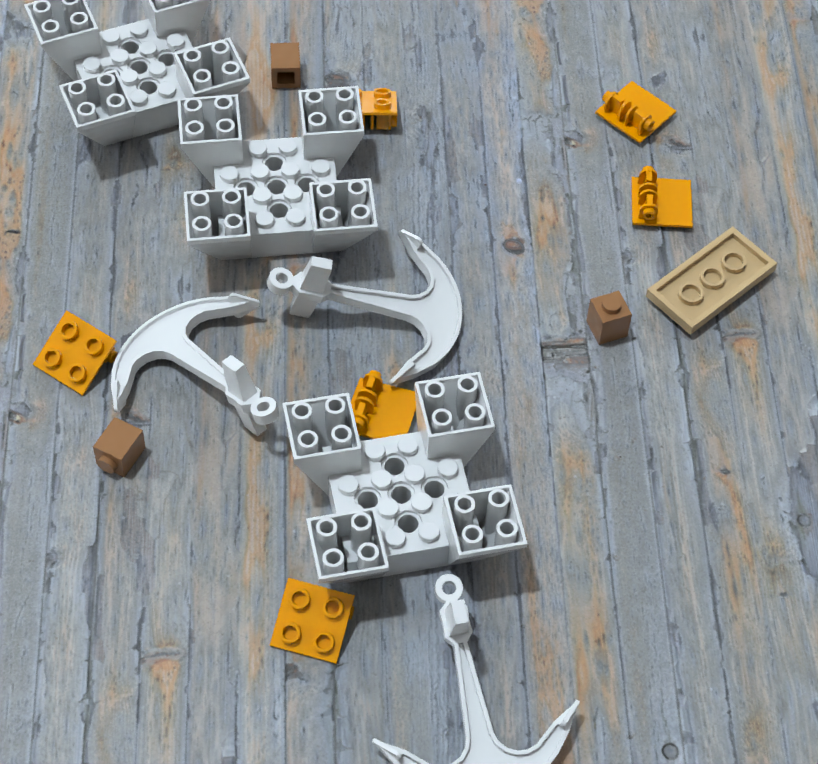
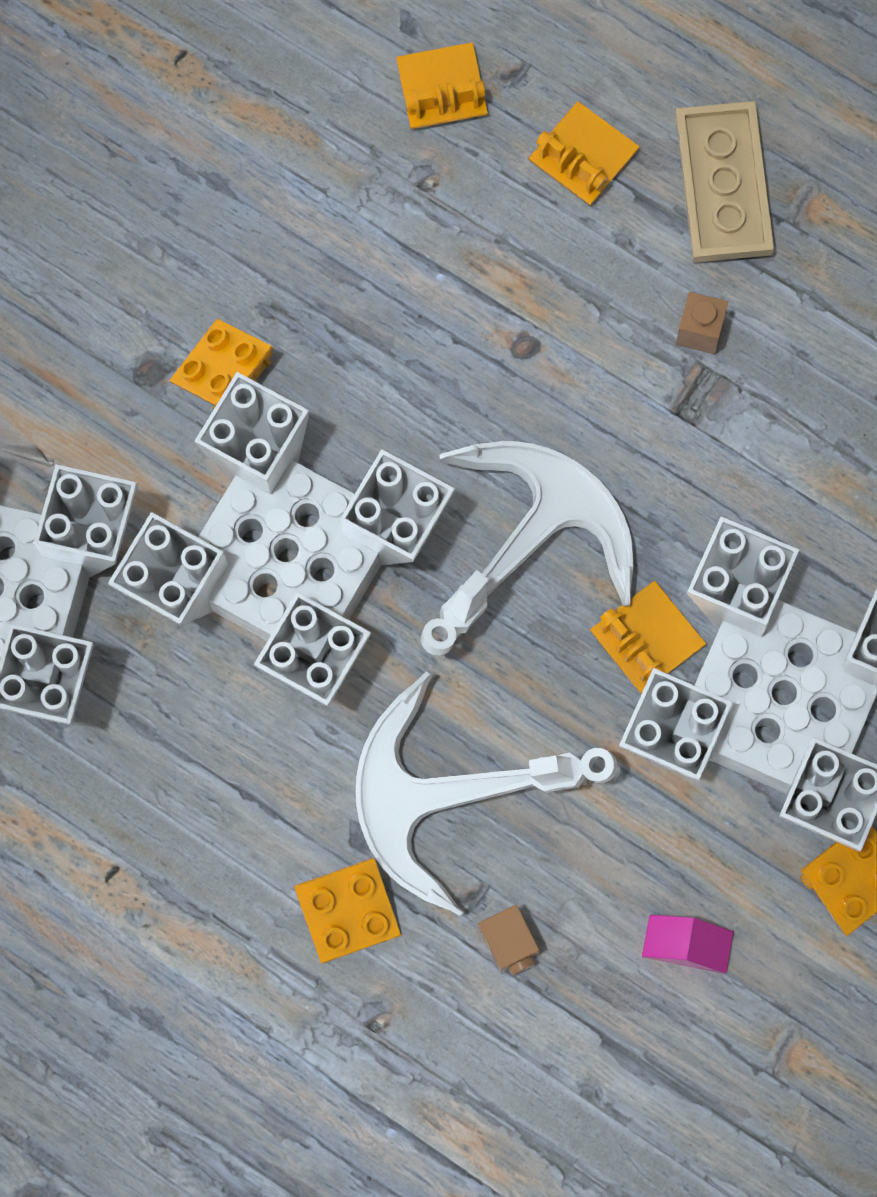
camera: 45 degrees left, 20 degrees up
medium nougat brick [270,42,301,89] -> none
none -> dark pink slope [642,915,734,974]

